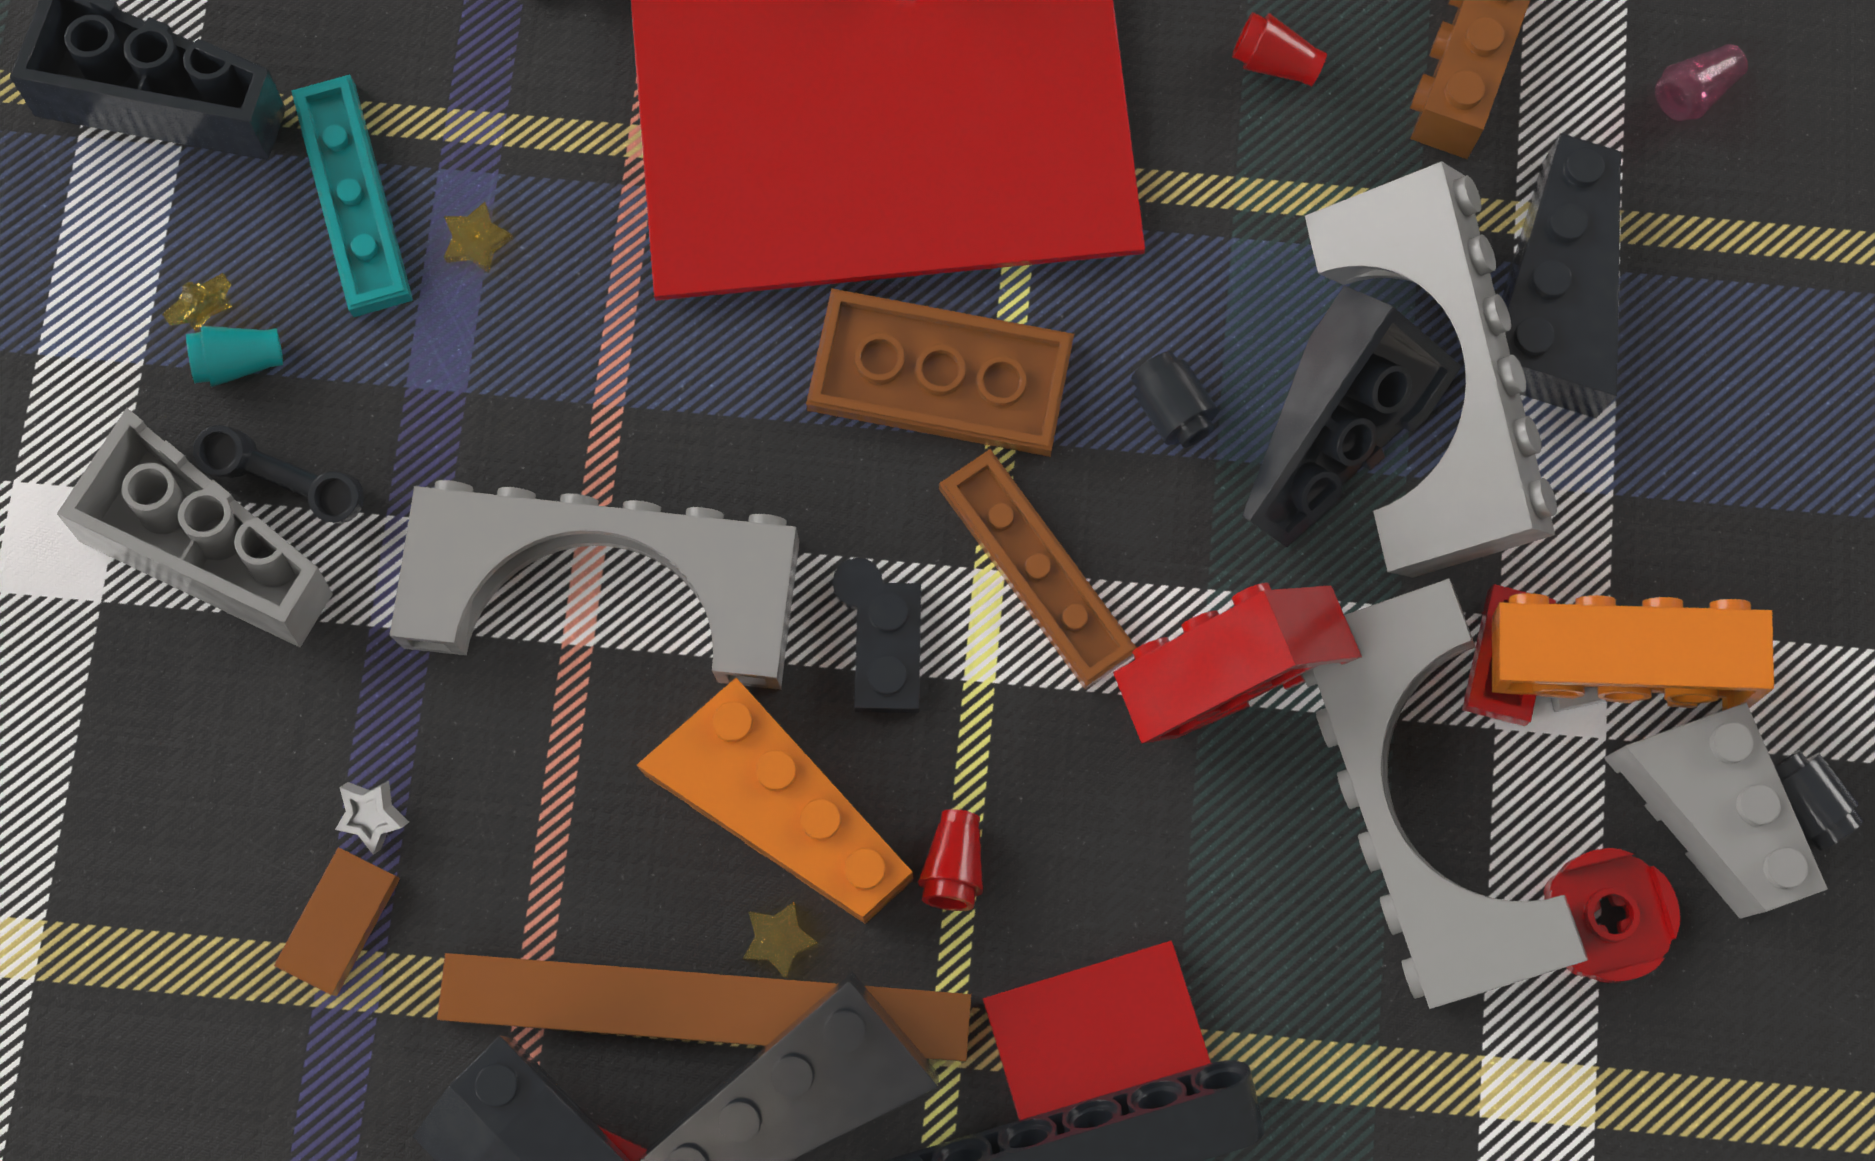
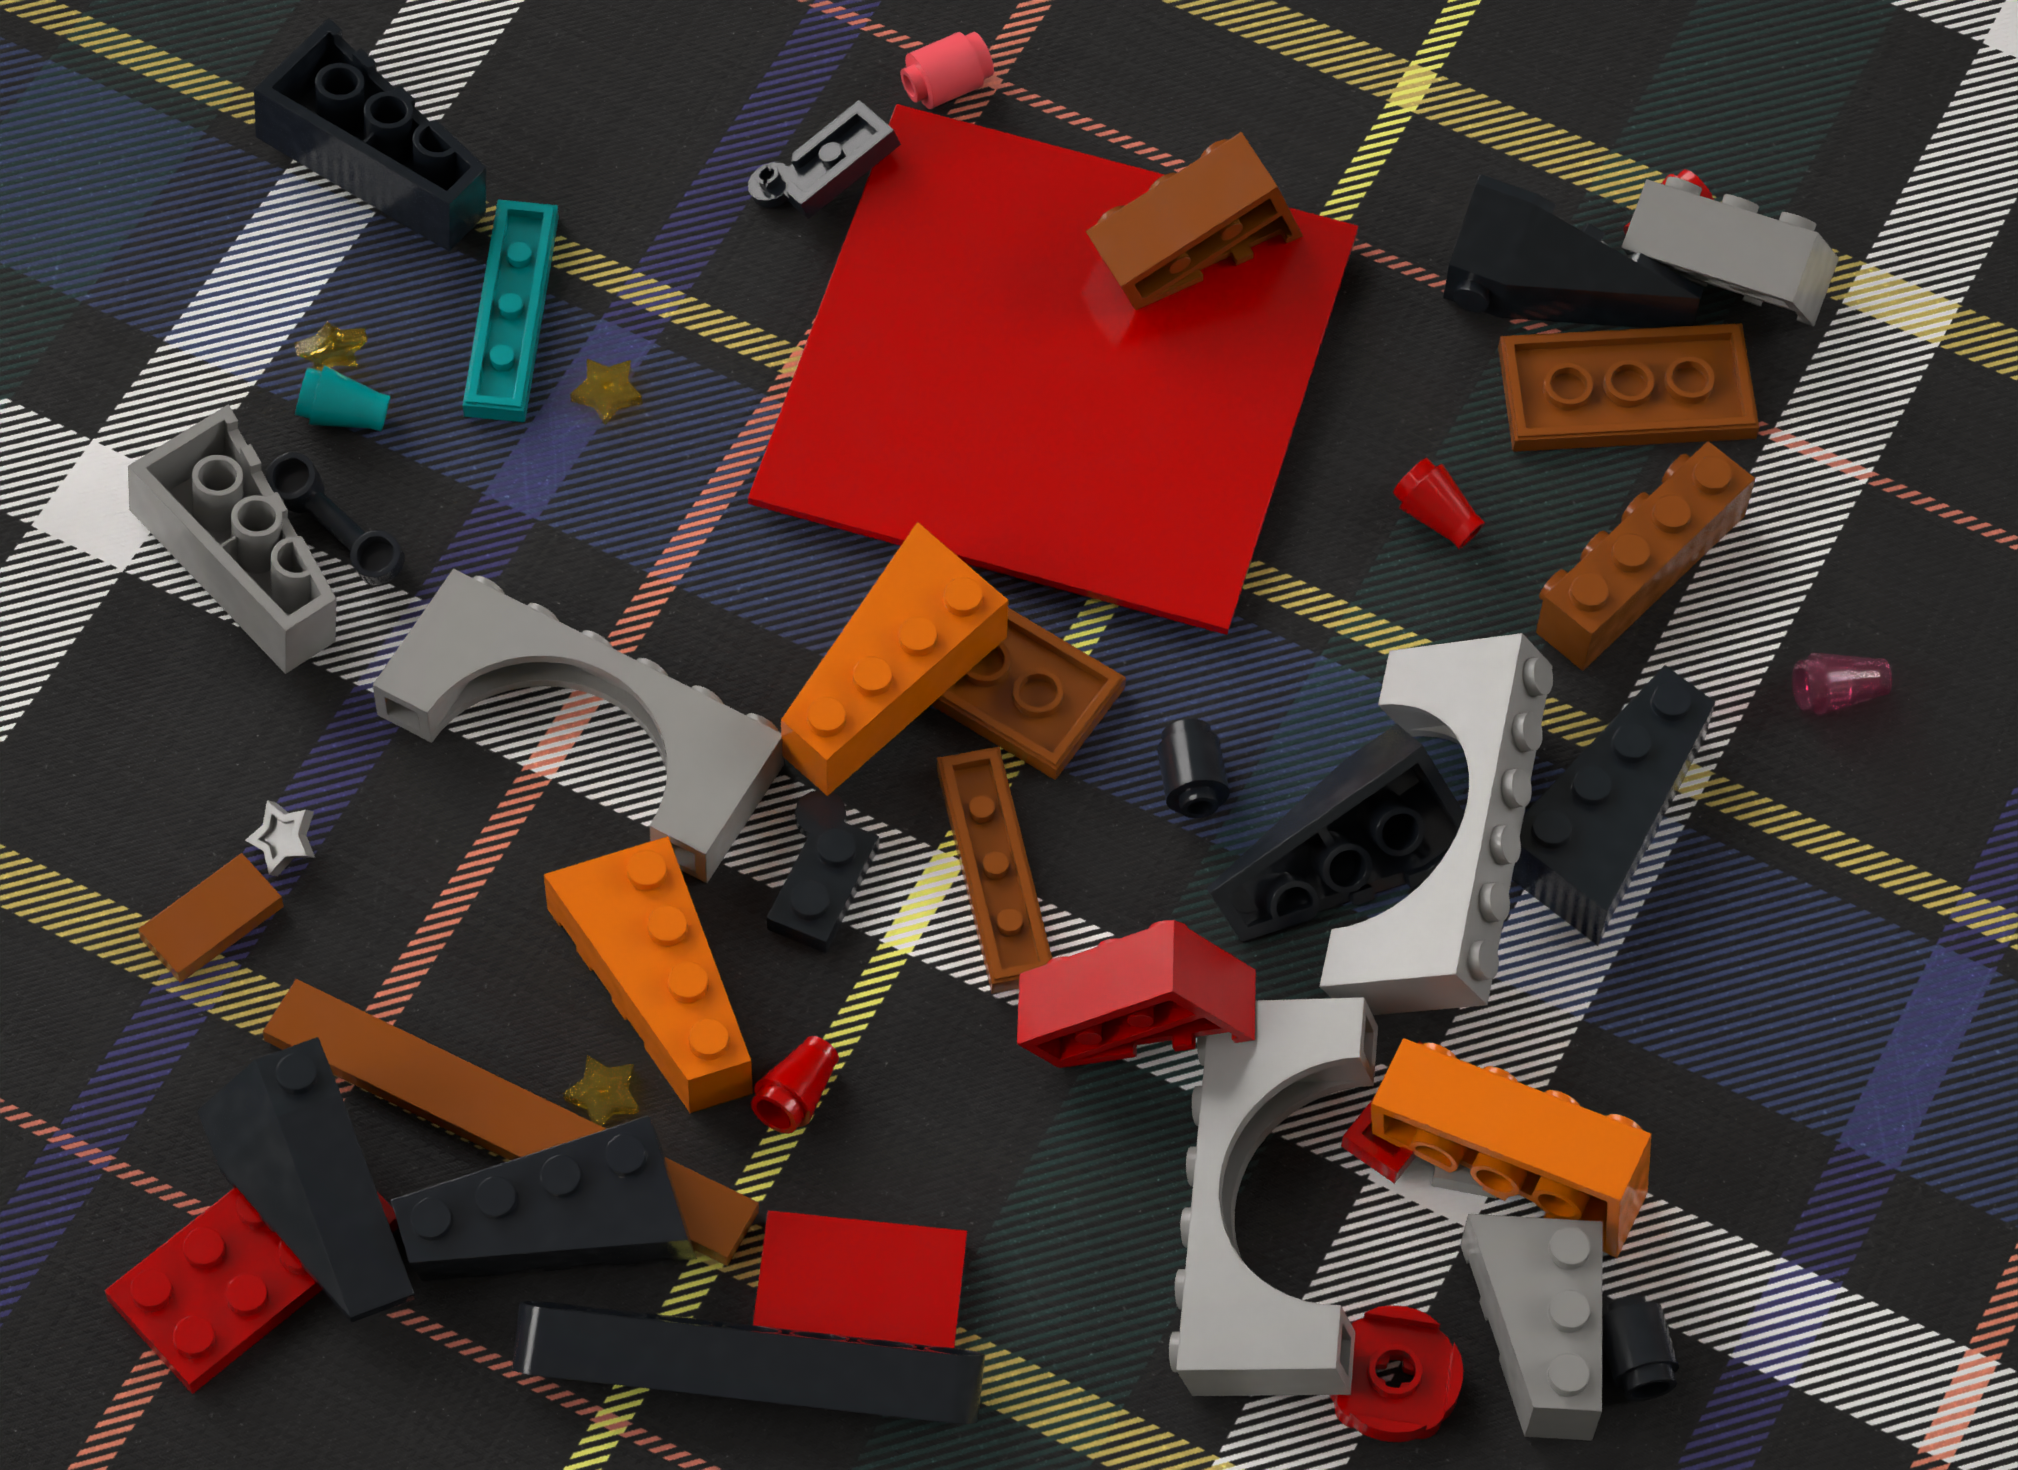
camera: 20 degrees right, 15 degrees down
none -> orange wedge [781,522,1008,796]

